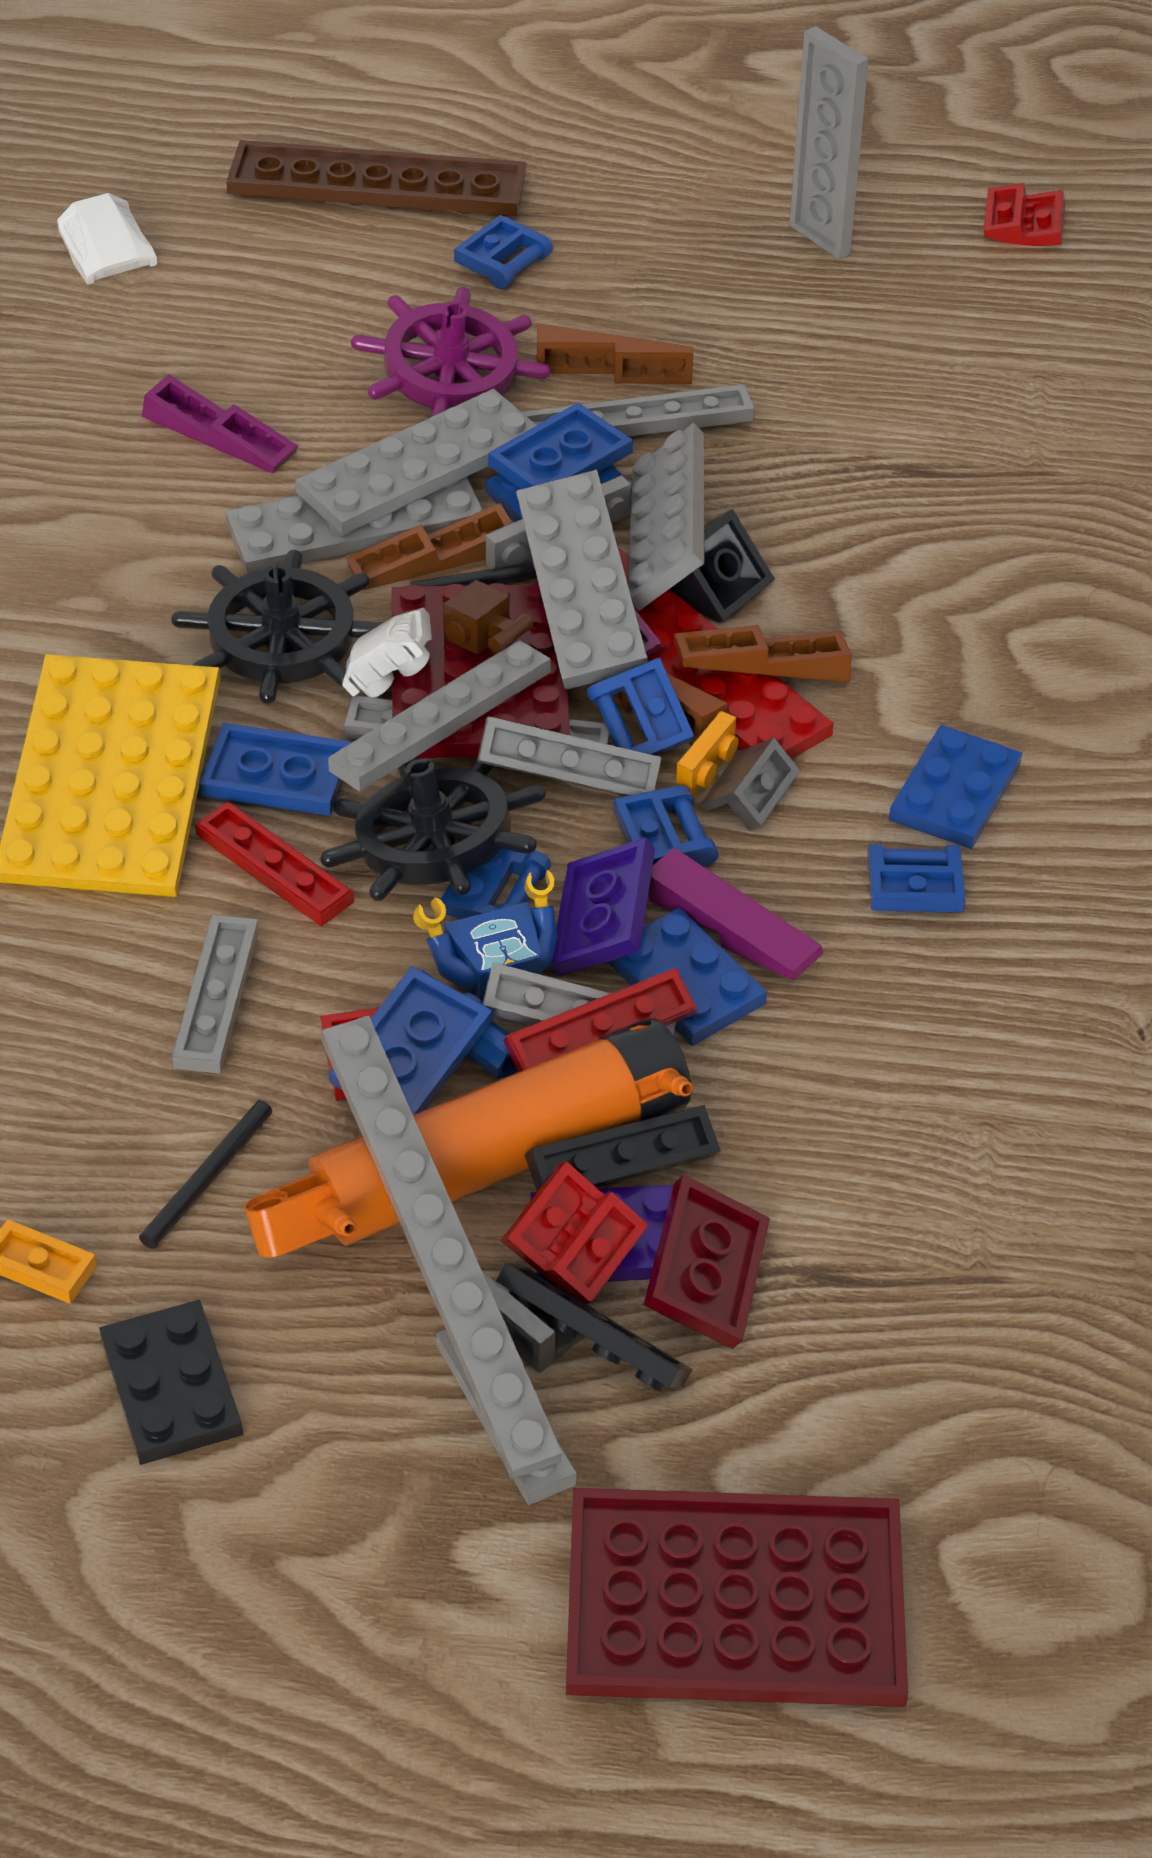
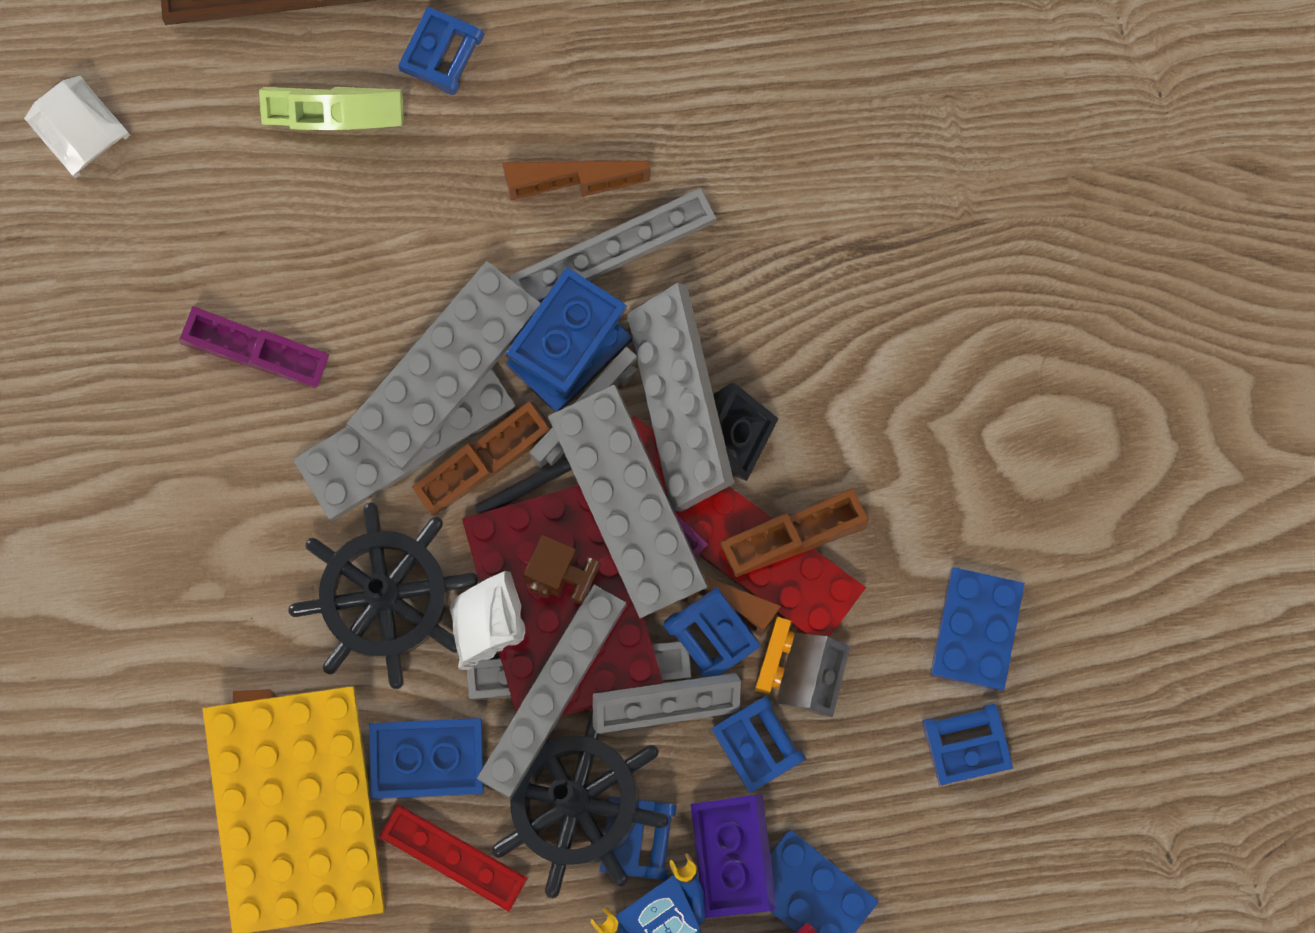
camera: 15 degrees left, 30 degrees up
magenta piece [350,287,551,417] -> none
magenta slope [648,848,823,980] -> none
none -> yellowish green slope [259,87,404,130]

